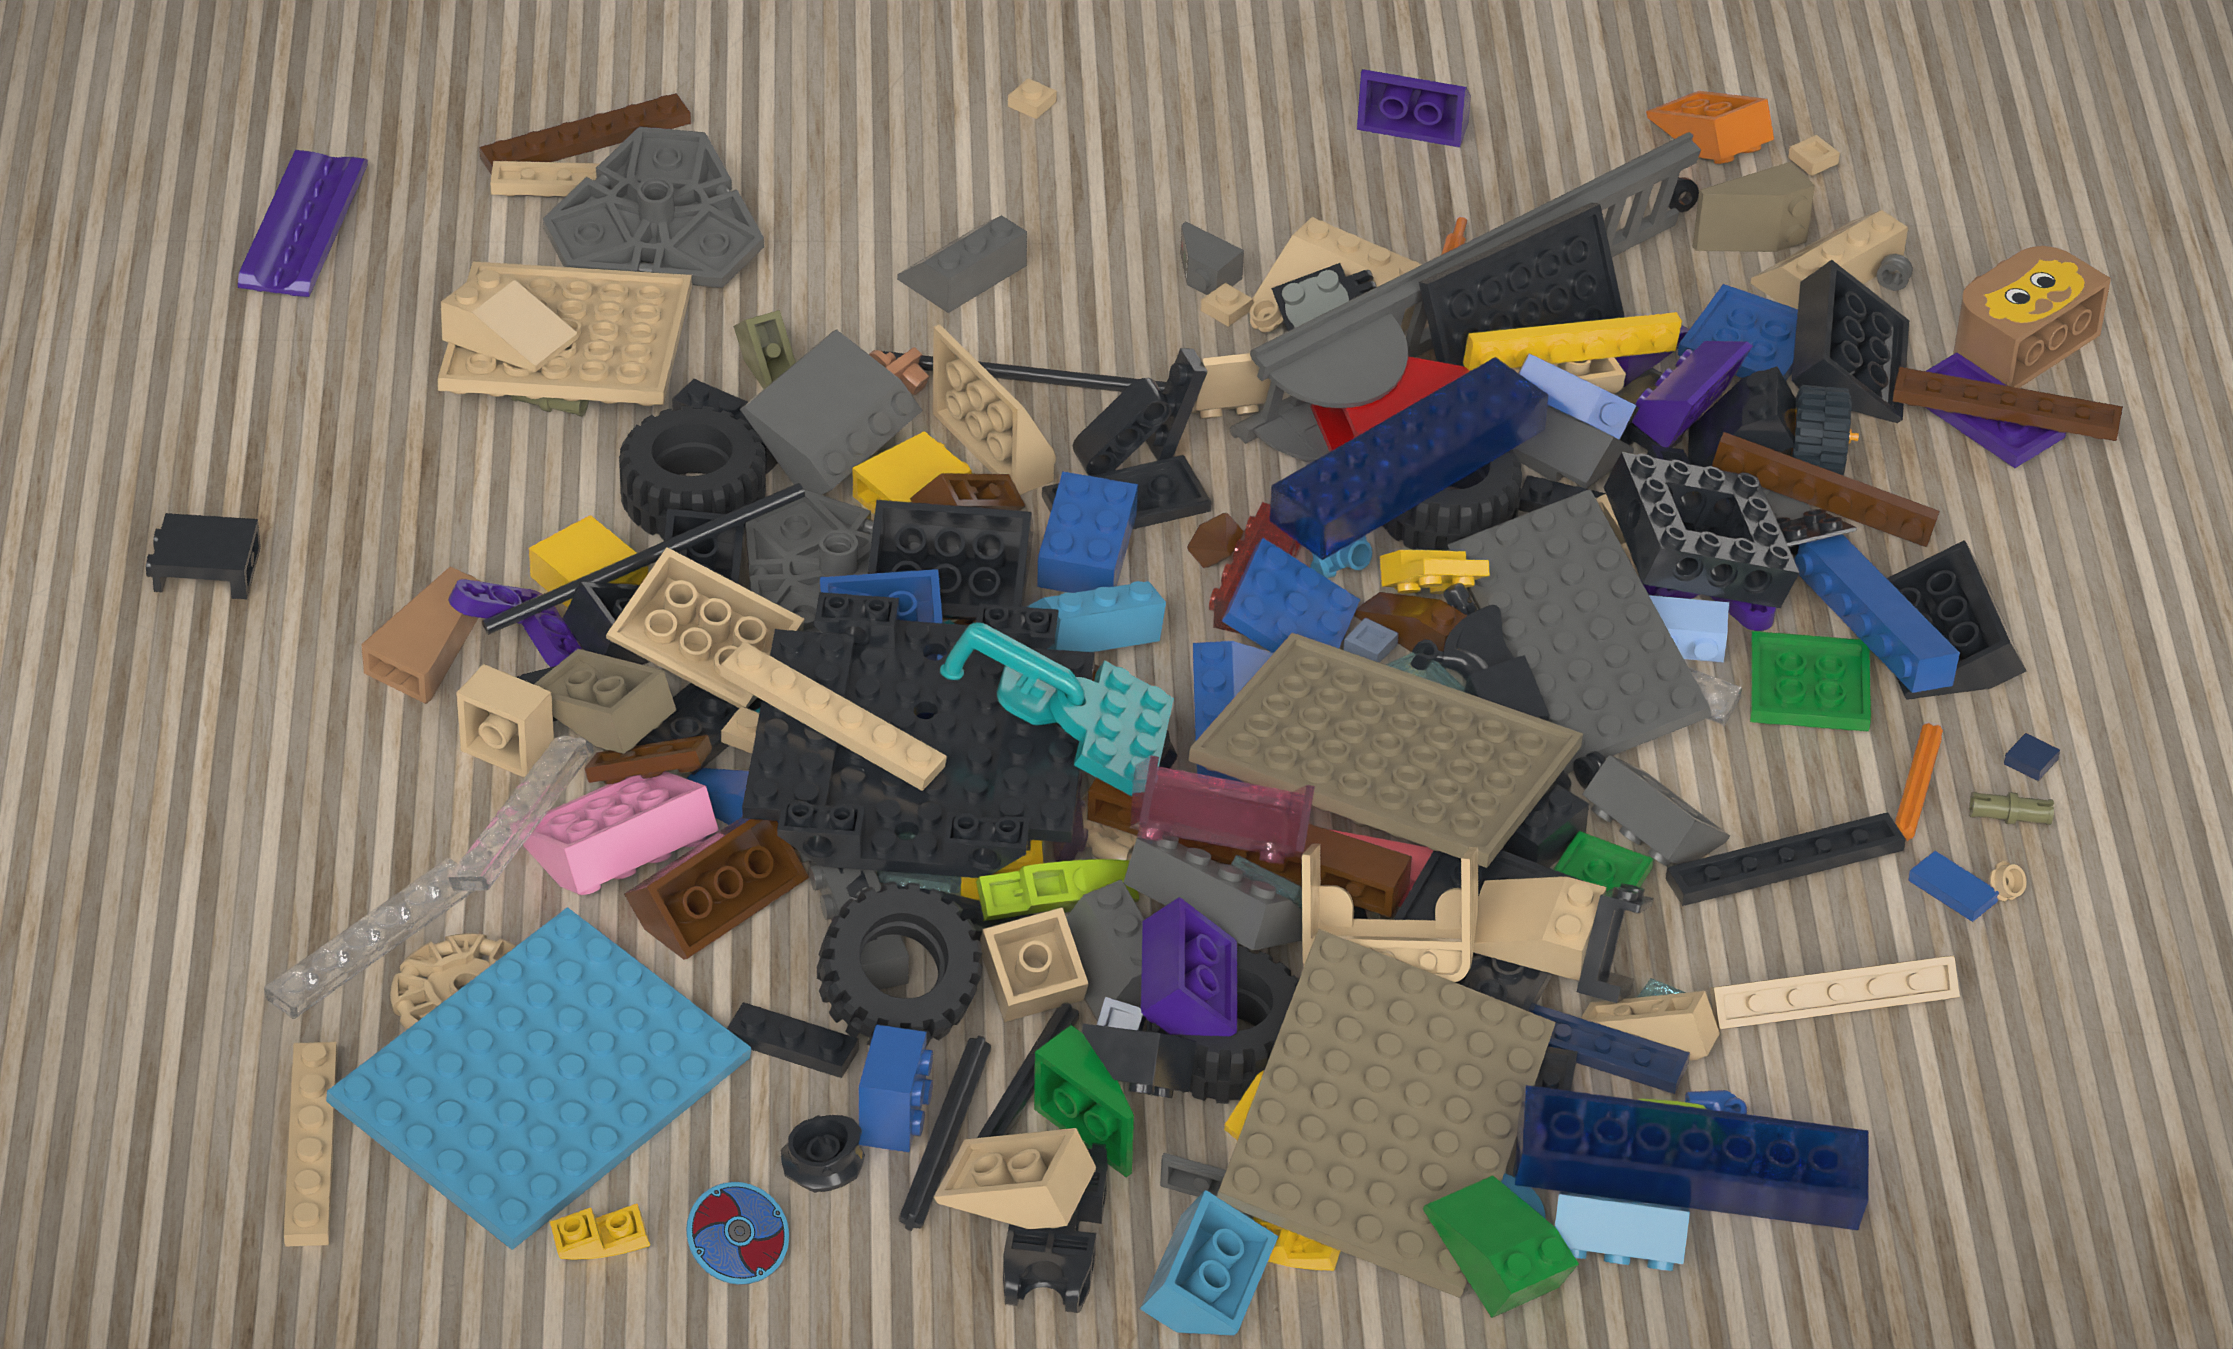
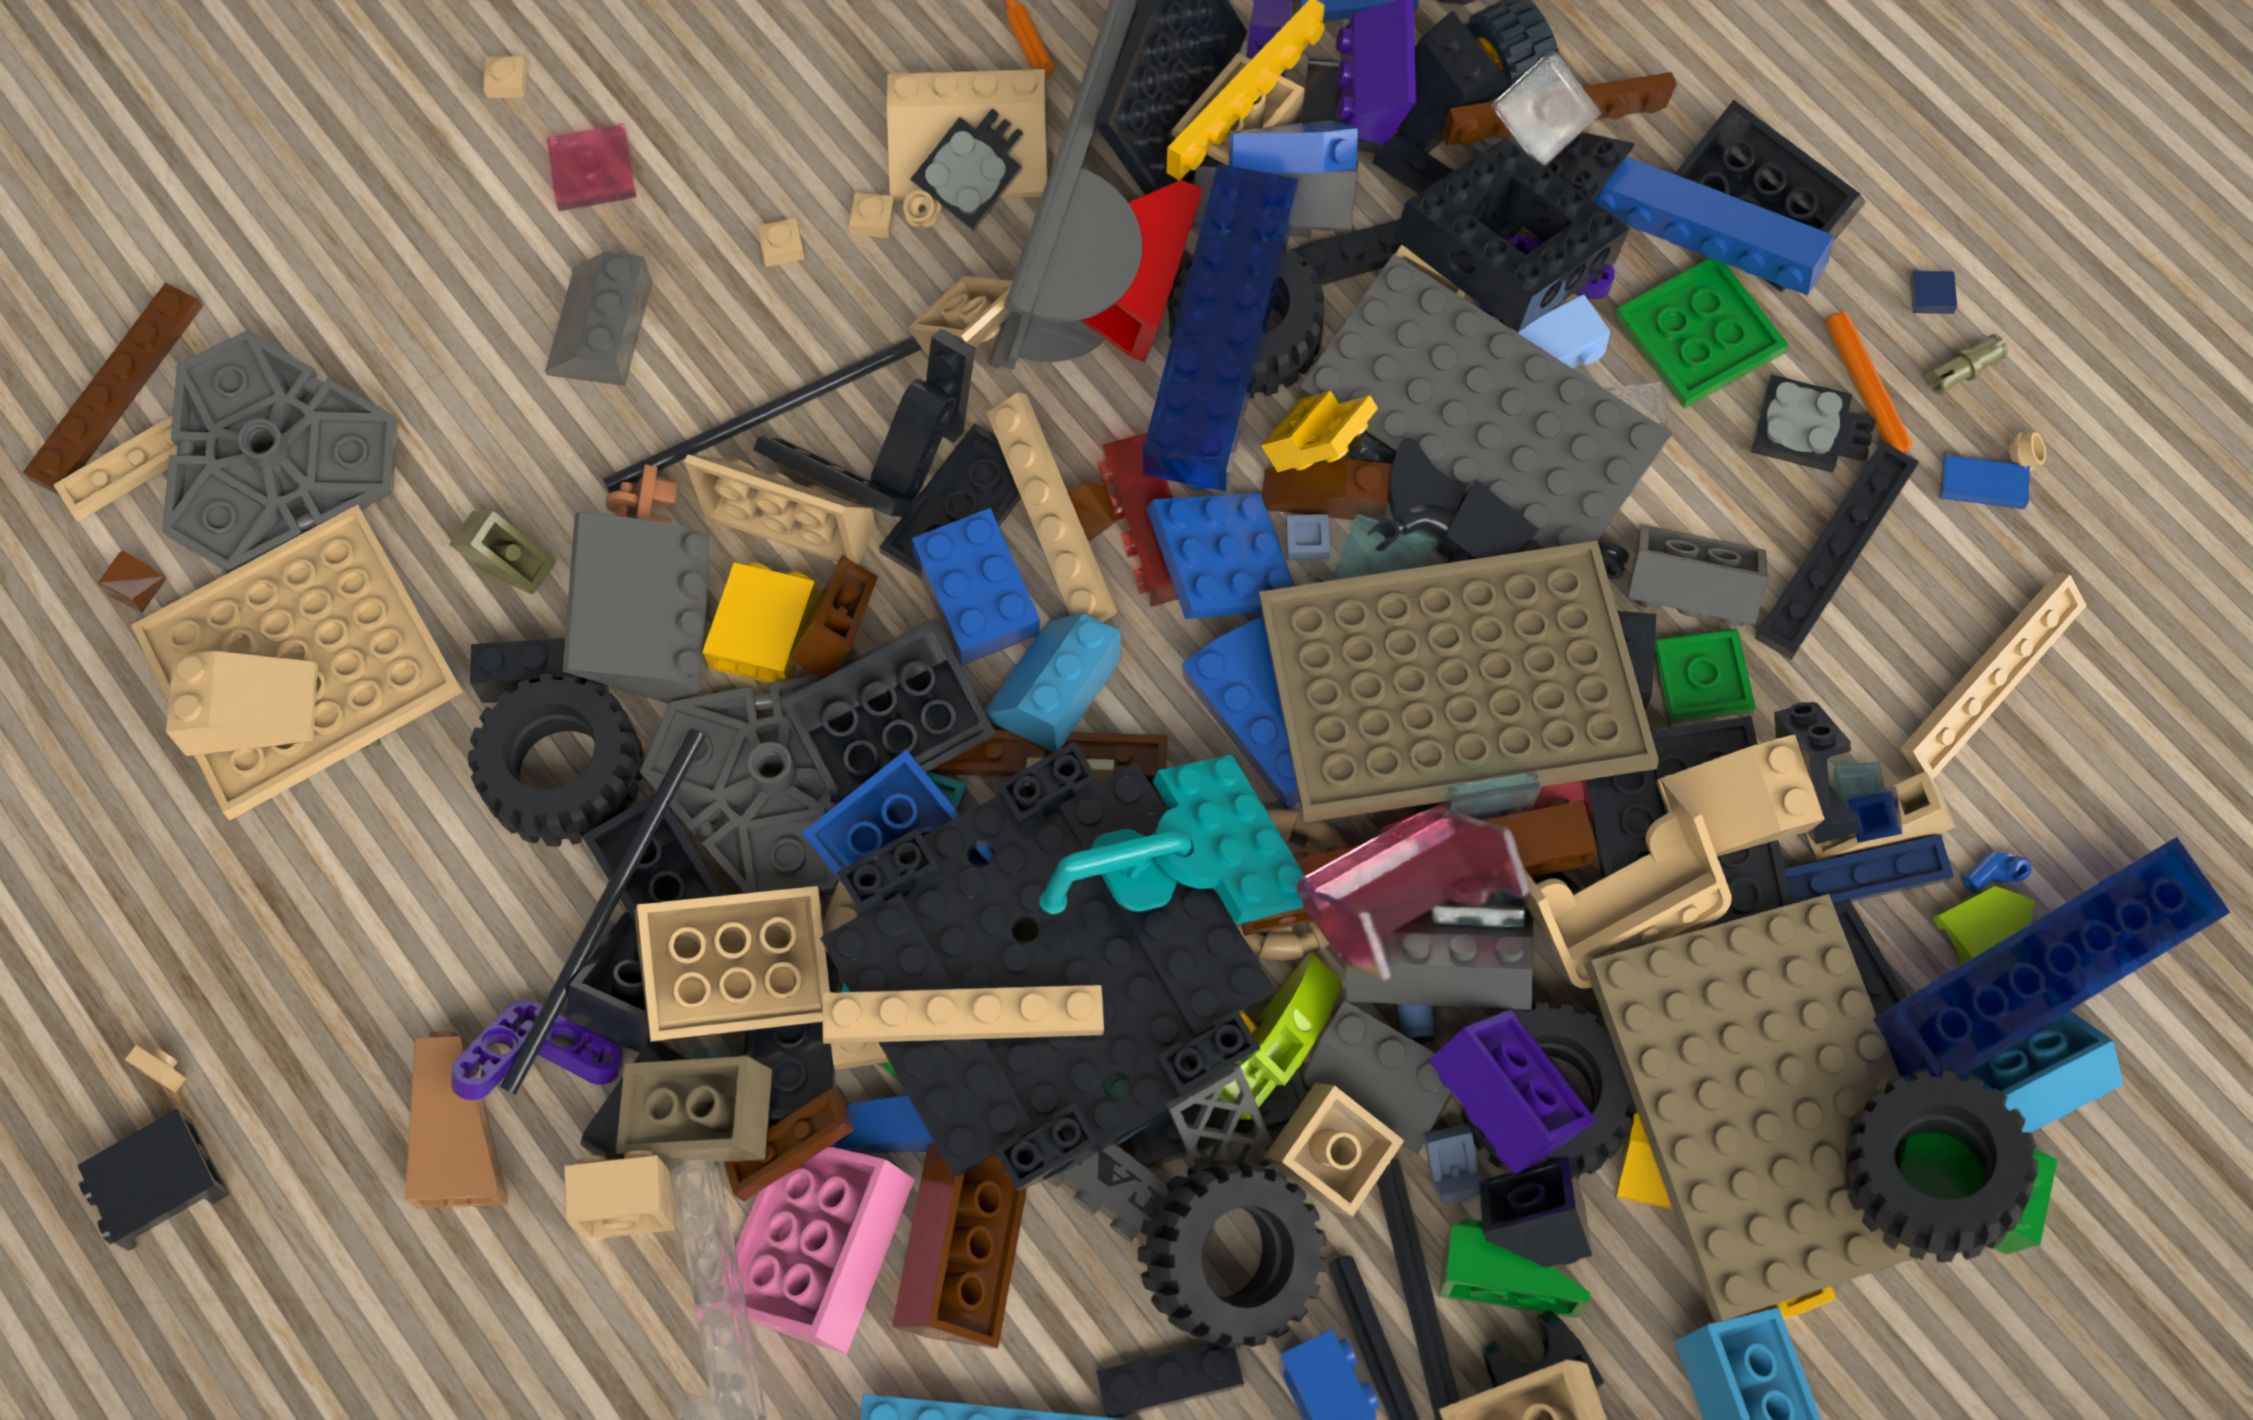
camera: 30 degrees left, 25 degrees up
yellow brick [529,515,649,608] -> none
dark grey slope [1160,1153,1226,1197] -> none
dark grey slope [1180,221,1244,295] -> none
none -> reddish brown slope [98,551,166,613]
none -> tan plate [125,1045,186,1093]
none -> clear pink tile [547,123,637,212]
none -> black tile [753,436,914,517]
none -> tan plate [757,218,805,267]
none -> tan plate [987,392,1118,622]
none -> dark grey window [1166,1064,1277,1170]
none -> clear light blue tile [1440,772,1541,828]
none -> clear plate [1491,51,1601,165]
none -> piece [1751,375,1876,473]
none -> black tyre [1844,1069,2038,1262]
none -> clear blue slope [1847,786,1903,843]

